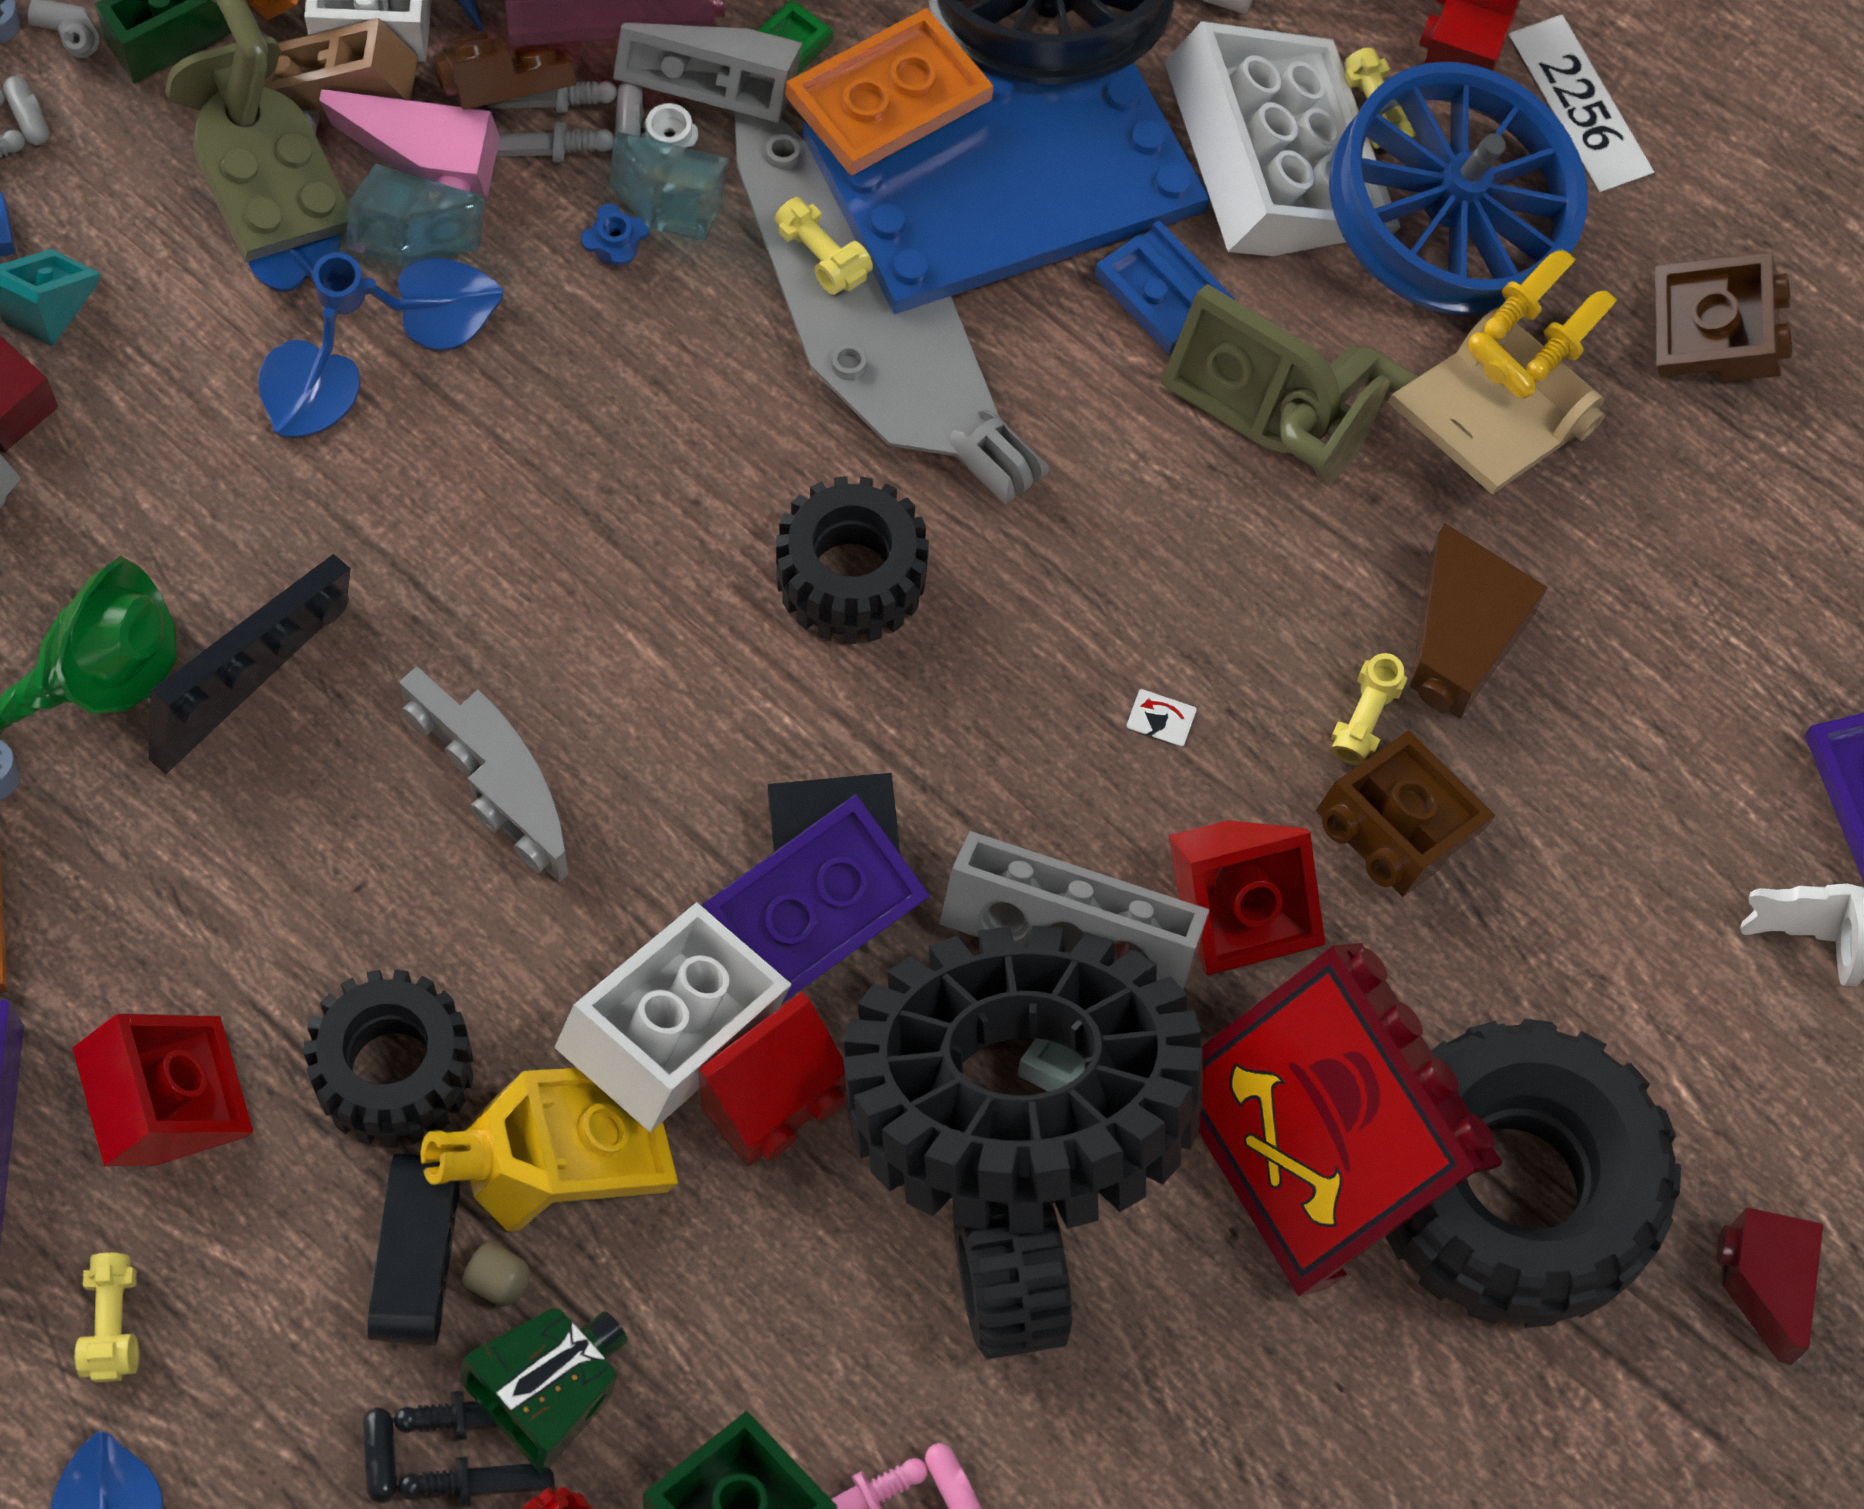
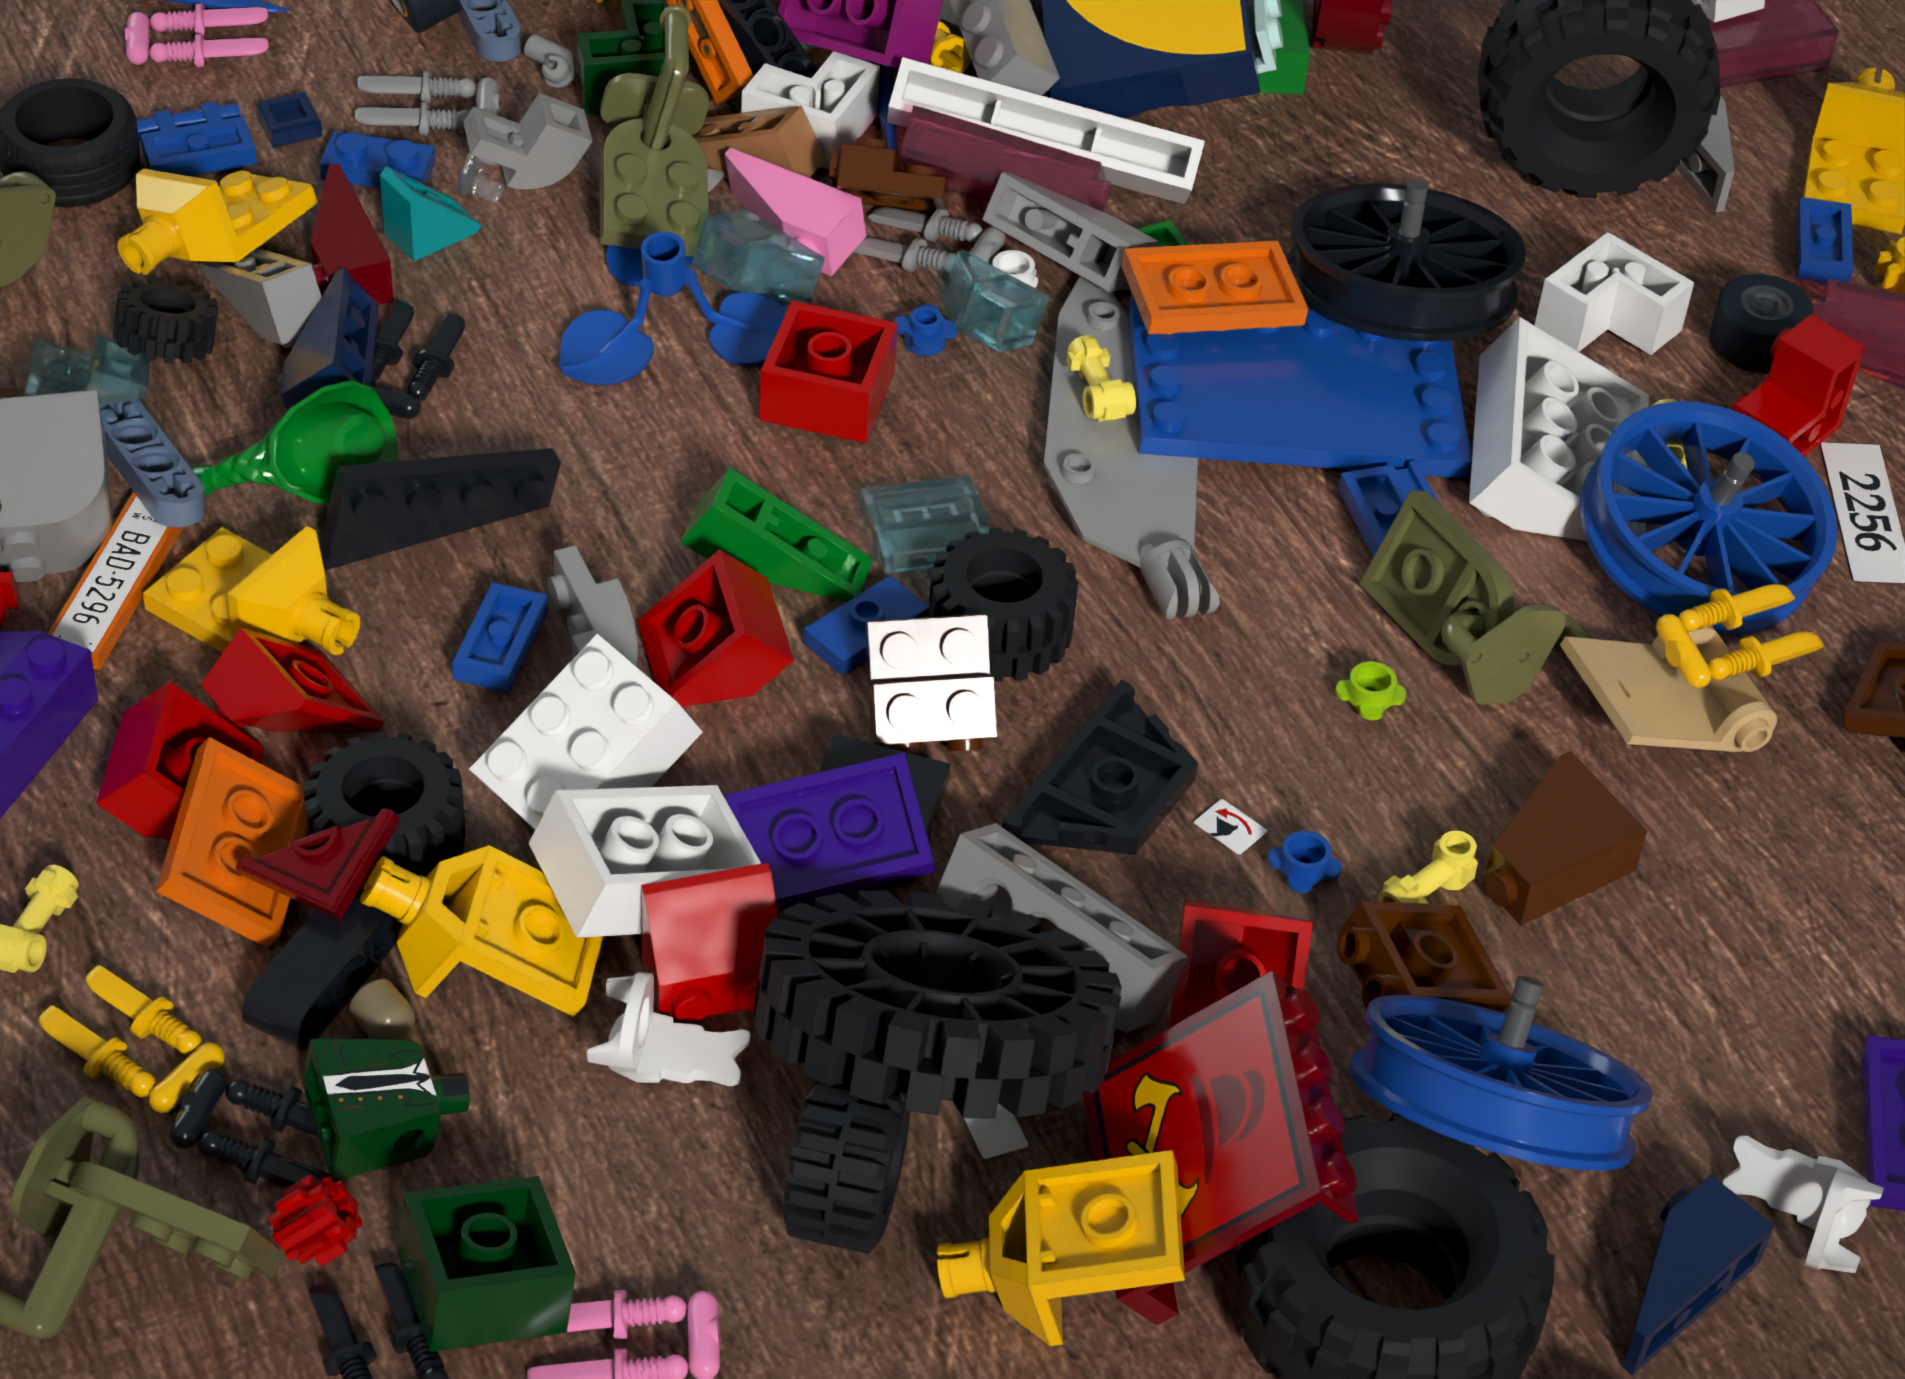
camera: 25 degrees right, 20 degrees down
none -> yellow piece [38,965,225,1113]
none -> yellow plate [143,526,360,656]
none -> orange plate [155,737,307,948]
none -> red slope [200,627,385,732]
none -> dark red tile [236,808,401,921]
none -> dark blue slope [280,268,379,410]
none -> black piece [371,301,465,419]
none -> blue plate [452,582,548,693]
none -> clear bar [457,152,504,204]
none -> light grey brick [463,93,593,190]
none -> white brick [469,634,703,831]
none -> white hair [586,972,750,1087]
none -> red slope [637,550,794,707]
none -> green slope [680,467,873,602]
none -> red brick [759,300,898,443]
none -> blue plate [803,576,929,675]
none -> clear light blue slope [859,476,991,574]
none -> plate [865,613,997,754]
none -> yellow plate [937,1150,1185,1346]
none -> black wing [1002,679,1198,855]
none -> blue plate [1268,831,1341,893]
none -> lime plate [1335,661,1406,721]
none -> blue wheel [1349,976,1652,1171]
none -> dark blue slope [1622,1175,1774,1376]

